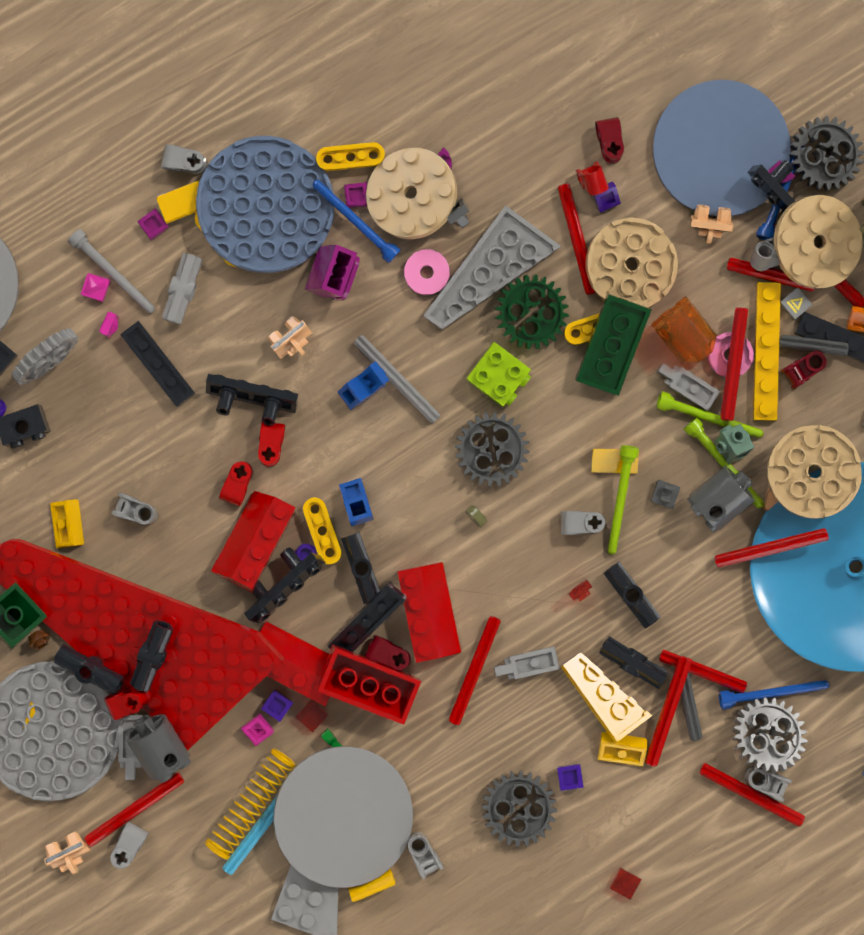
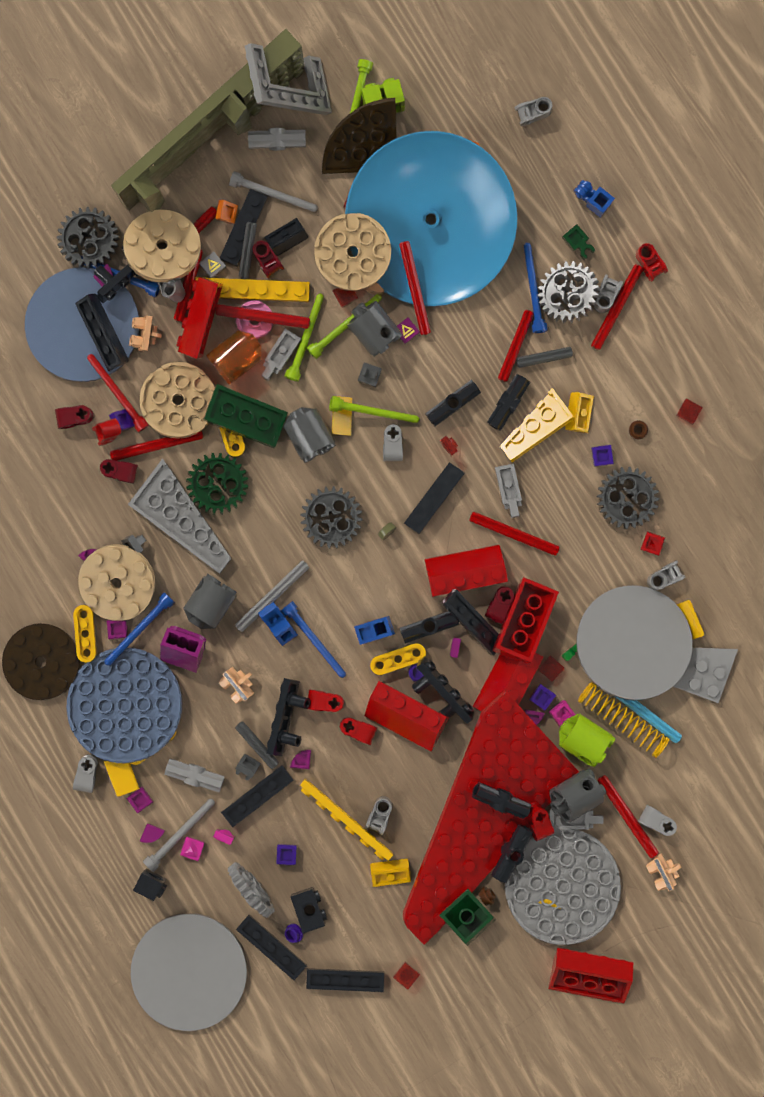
camera: 90 degrees left, 0 degrees up
bright pink tile [404,249,450,295] -> none
lime brick [466,342,531,408] -> none
red axle [645,656,692,767] -> none
sand green brick [714,424,755,465] -> none
none -> dark brown plate [2,623,80,700]
none -> black slope [75,294,129,371]
none -> red piece [87,354,149,433]
none -> dark red piece [100,459,138,484]
none -> black brick [133,868,167,901]
none -> magenta tile [140,823,165,843]
none -> red slope [176,277,223,359]
none -> dark grey cylinder [183,573,237,629]
none -> dark grey axle [235,721,279,769]
none -> dark grey tile [235,754,261,780]
none -> black slope [264,218,308,257]
none -> dark purple plate [276,844,297,865]
none -> blue piece [281,601,346,678]
none -> dark grey cylinder [283,407,336,463]
none -> magenta tile [290,750,311,769]
none -> yellow plate [300,778,393,861]
none -> clear red plate [332,287,358,308]
none -> magenta tile [397,317,420,344]
none -> black slope [404,462,465,534]
none -> magenta tile [450,638,461,658]
none -> magenta tile [525,709,545,725]
none -> lime cylinder [558,713,615,767]
none -> dark green plate [562,224,595,260]
none -> reddish brown plate [629,420,648,440]
none -> red piece [636,243,668,282]
none -> red tile [641,531,666,556]

